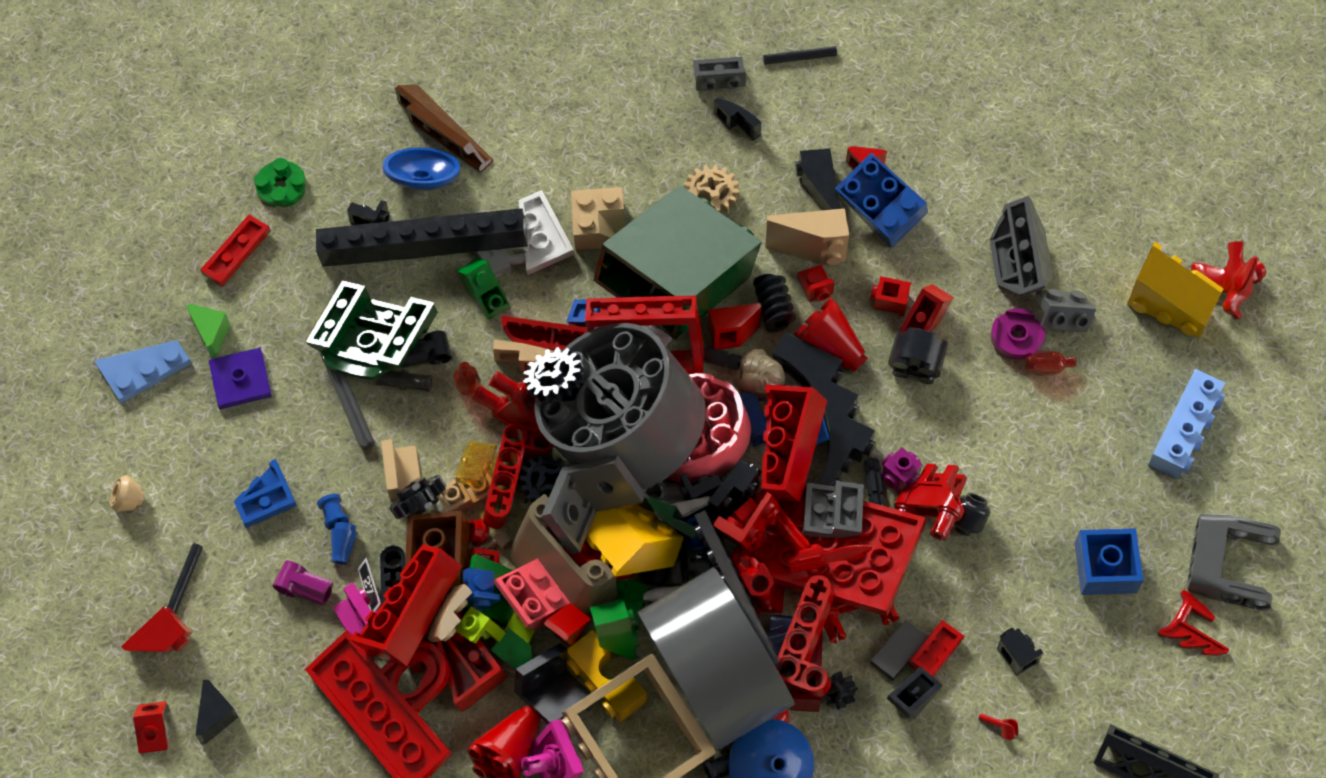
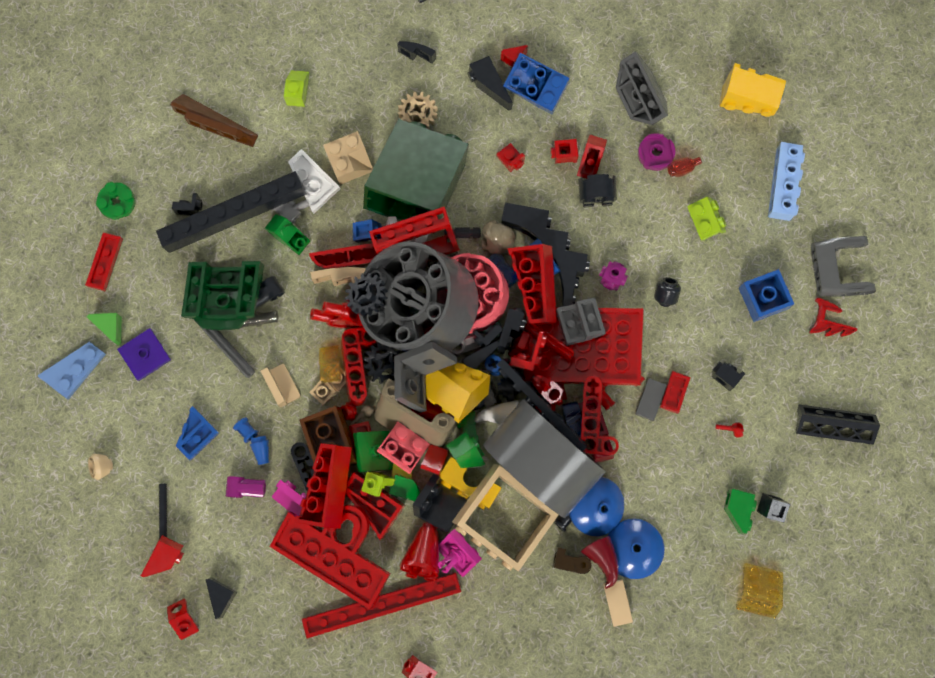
camera: 20 degrees left, 15 degrees up
sticker [358,557,381,612] -> none
blue dish [383,148,460,191] -> none
black gear [389,475,447,519] -> none
tan slope [427,584,472,643] -> none
clear red plant [453,362,481,395] -> none
blue bracket [463,568,500,610] -> none
dark green slope [648,496,697,539] -> none
dark grey bracket [693,57,746,91] -> none
red slope [708,303,761,350] -> none
black piece [753,274,796,333] -> none
tan slope [765,209,849,265] -> none
red piece [788,544,872,573] -> none
red cone [793,298,868,373] -> none
black gear [824,671,858,709] -> none
black axle [864,457,886,506] -> none
black slope [886,667,943,719] -> none
red connector [894,464,967,541] -> none
dark grey bracket [1034,289,1096,332] -> none
red animal [1191,241,1266,319] -> none
none -> lime slope [283,70,310,107]
none -> lime bracket [687,197,726,240]

